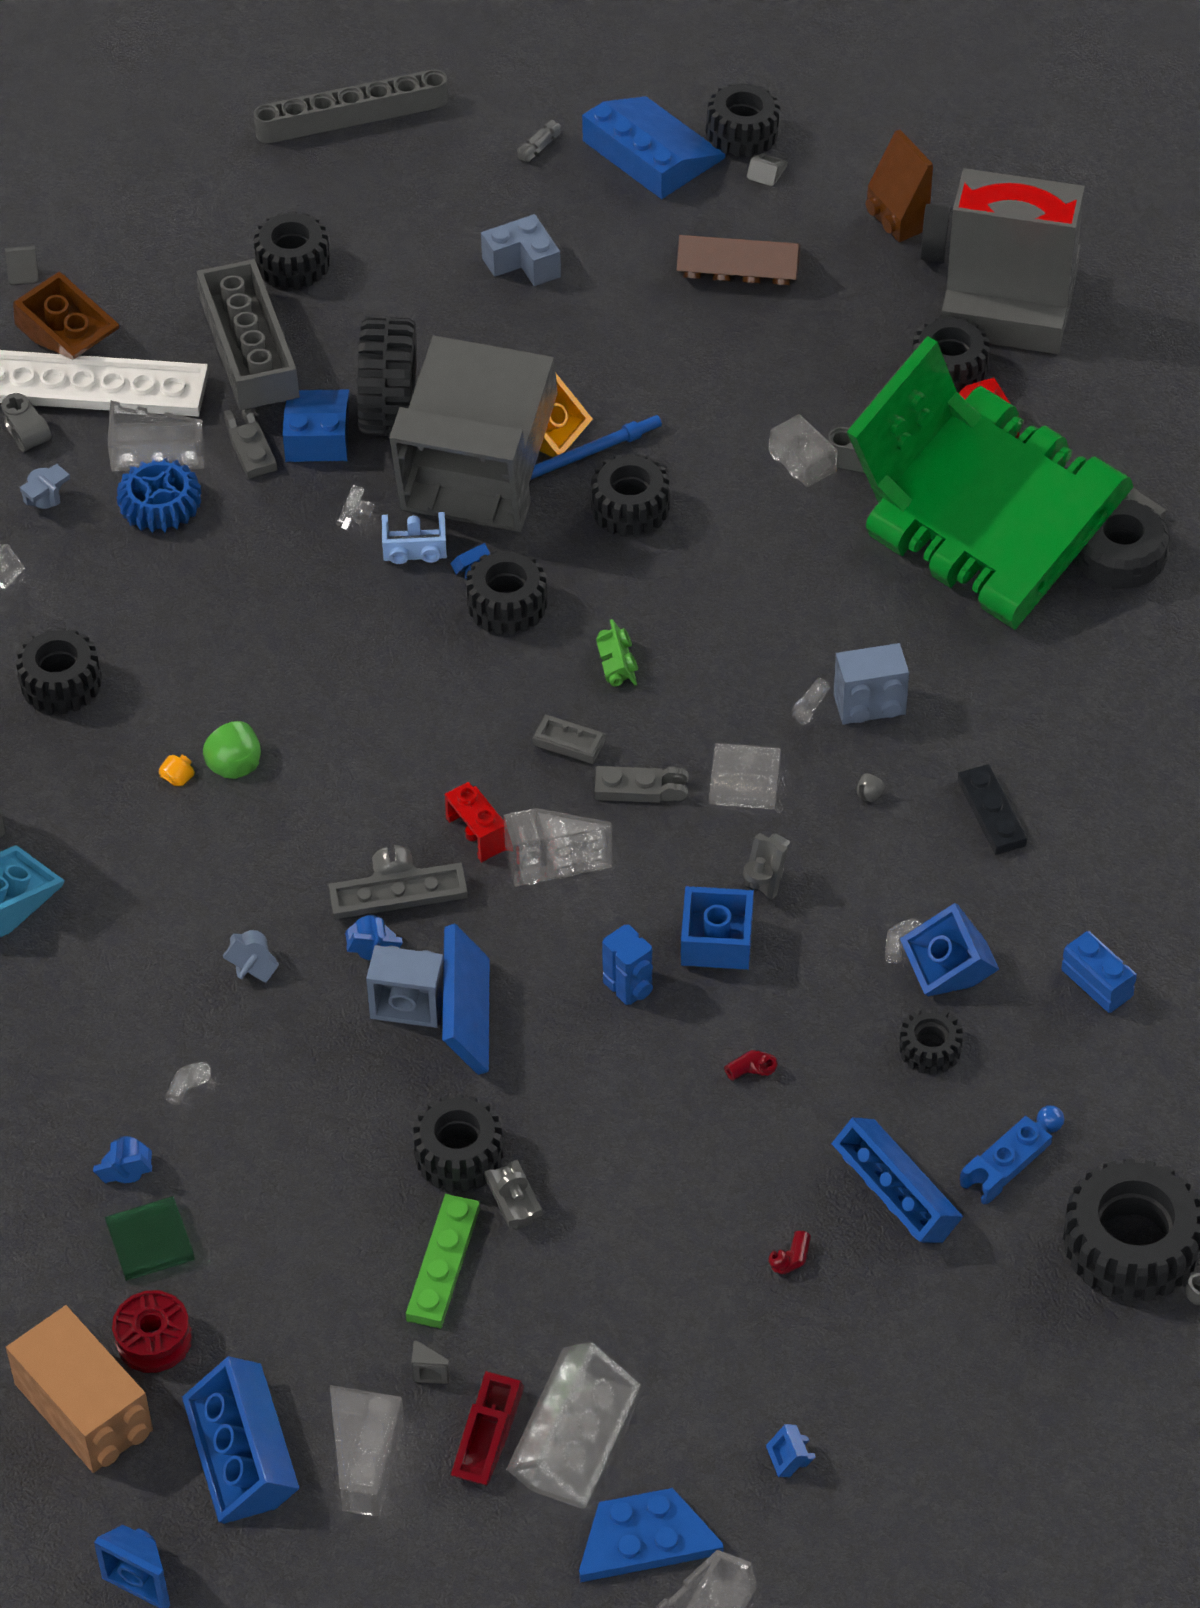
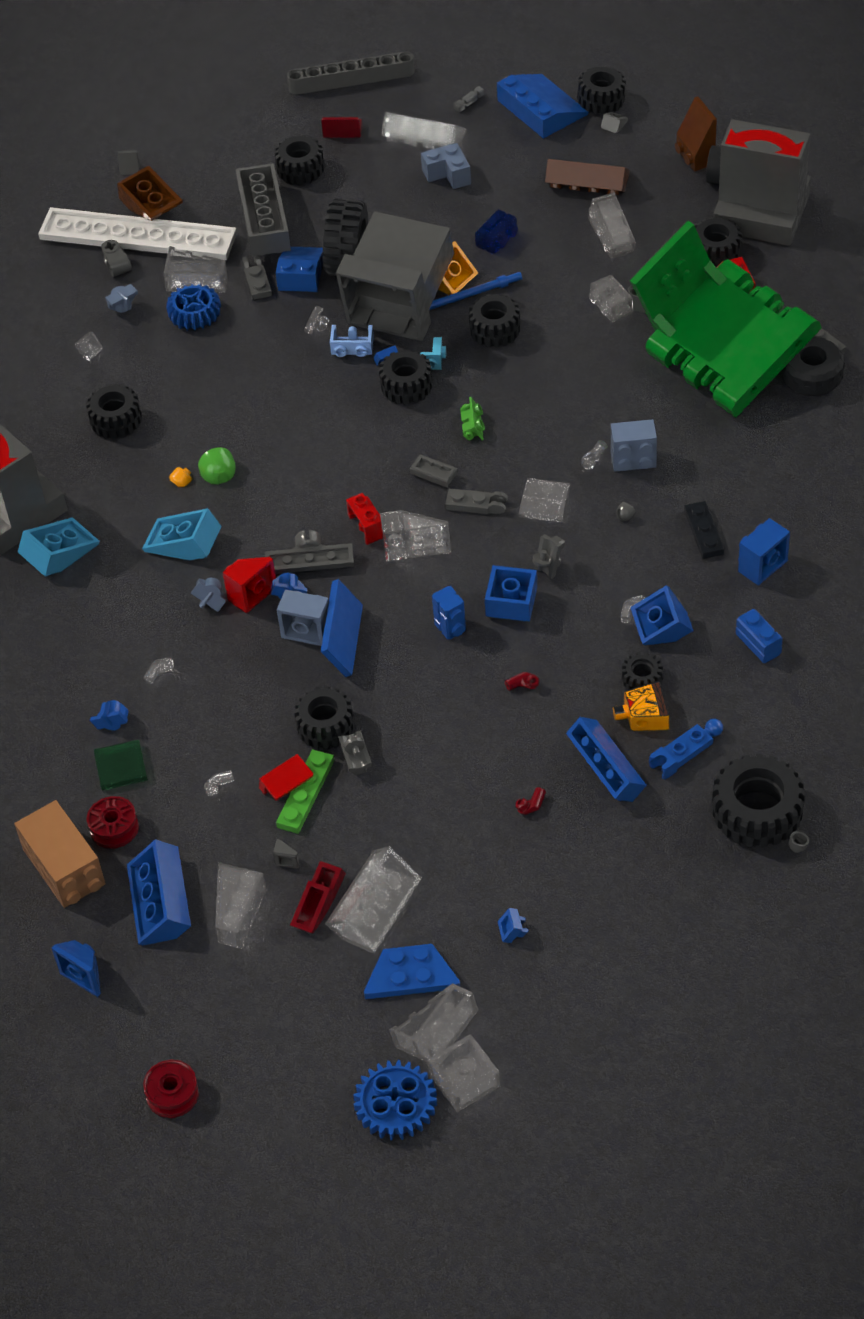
camera: 10 degrees right, 0 degrees up
none -> dark azure slope [142,508,222,560]
none -> clear arm [204,770,234,796]
none -> red slope [223,557,276,614]
none -> red panel [259,754,313,800]
none -> dark red panel [321,117,362,138]
none -> clear slope [381,112,467,149]
none -> medium azure bracket [420,337,446,370]
none -> clear blue brick [475,209,518,254]
none -> clear wedge [588,193,636,259]
none -> light orange torso [613,681,669,731]
none -> blue brick [738,518,790,586]

